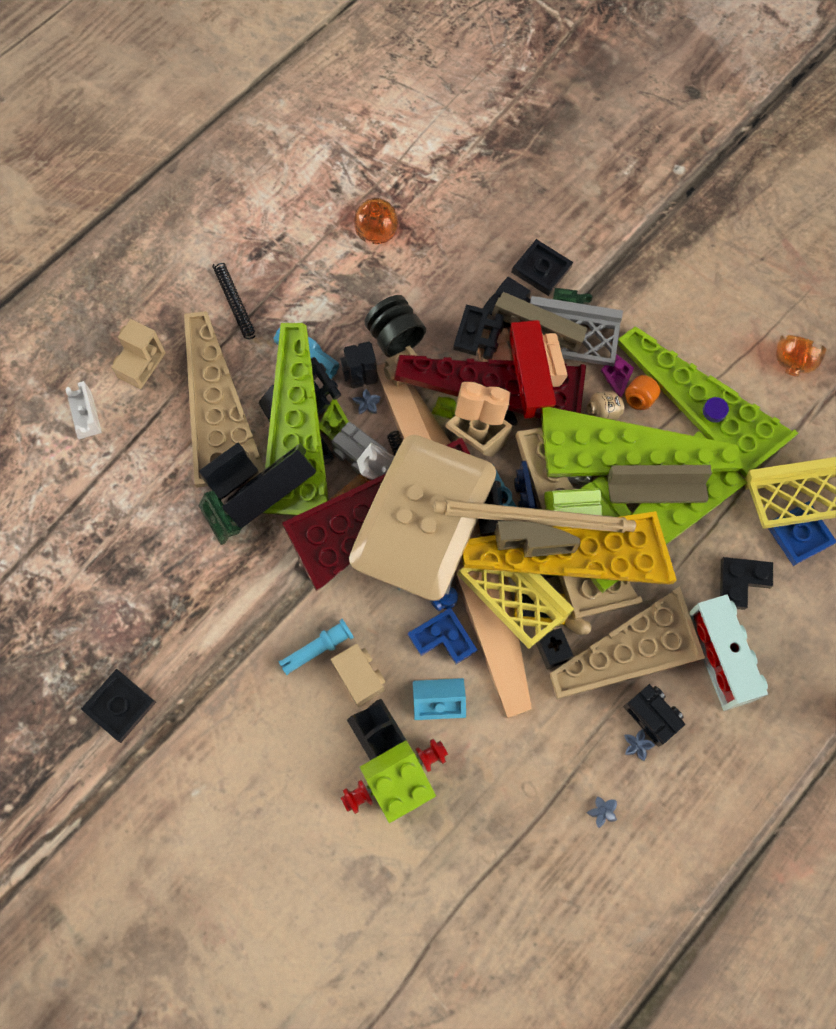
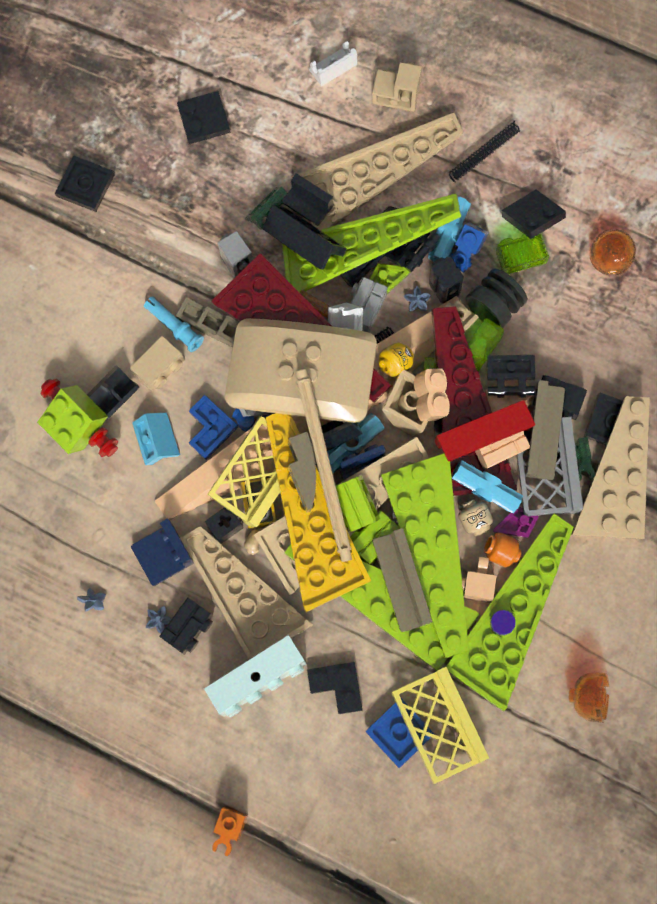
camera: 80 degrees right, 5 degrees up
none -> dark blue bracket [131,518,194,586]
none -> dark tan slope [175,297,239,348]
none -> black plate [177,91,231,144]
none -> light grey brick [217,231,253,278]
none -> yellow head [379,342,414,377]
none -> blue brick [450,222,489,273]
none -> medium azure piece [451,460,523,513]
none -> light nougat brick [462,557,496,602]
none -> clear neon green brick [468,318,505,372]
none -> clear neon green brick [496,233,549,274]
none -> black plate [501,189,566,239]
none -> tan wing [571,396,650,539]

